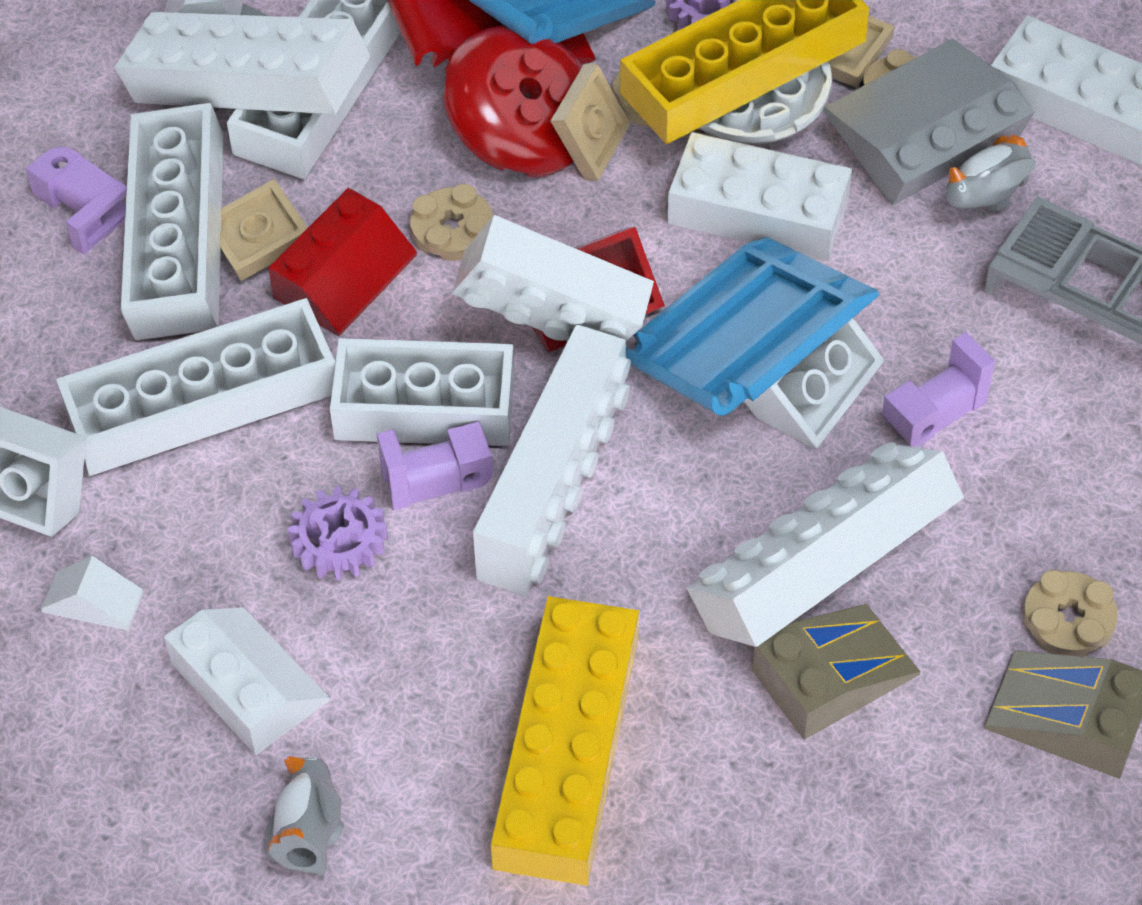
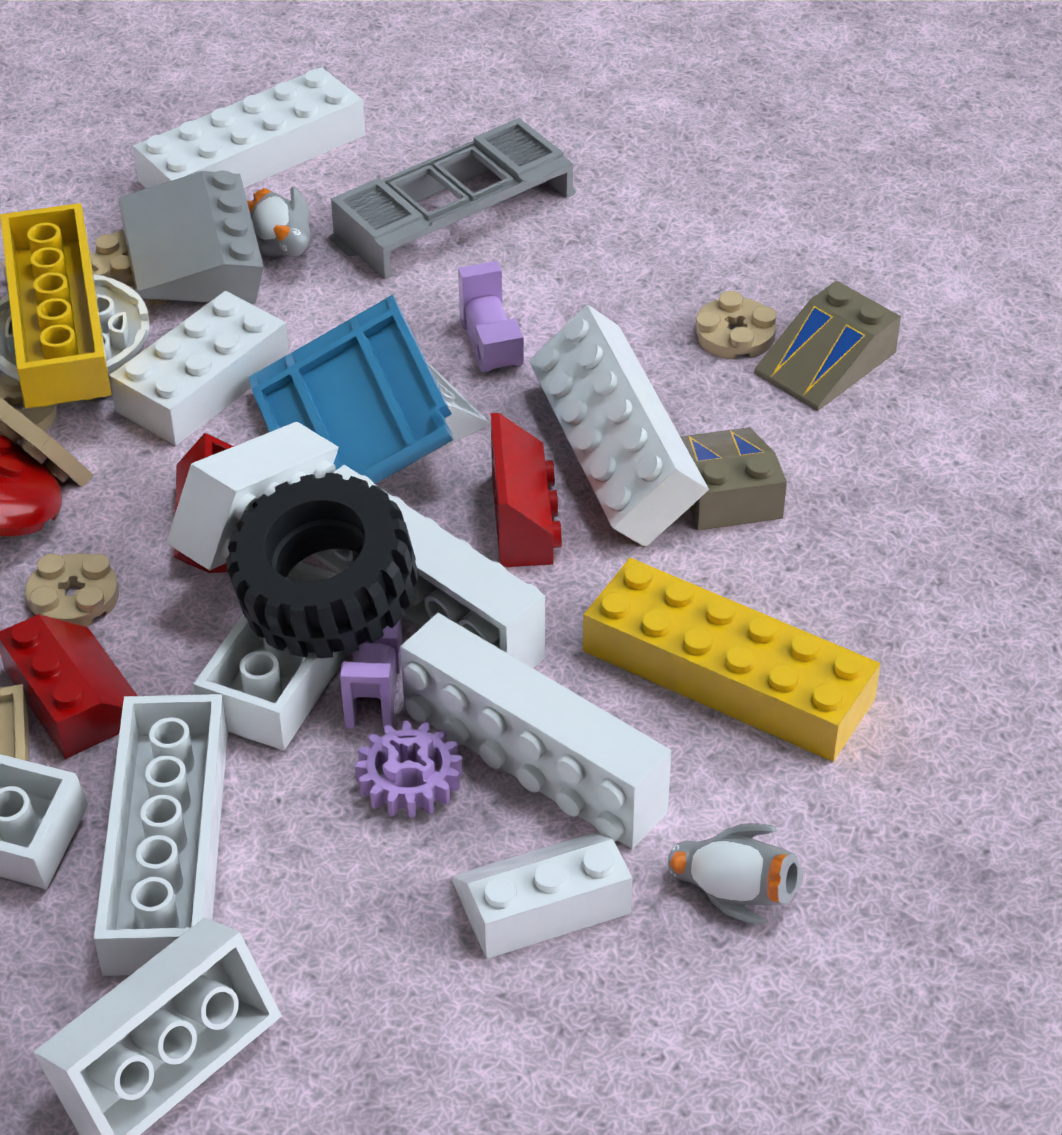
camera: 70 degrees left, 10 degrees down
white slope [41,556,143,631] -> none
none -> black tyre [226,473,418,658]
none -> white brick [400,613,672,849]
none -> red slope [490,413,562,567]

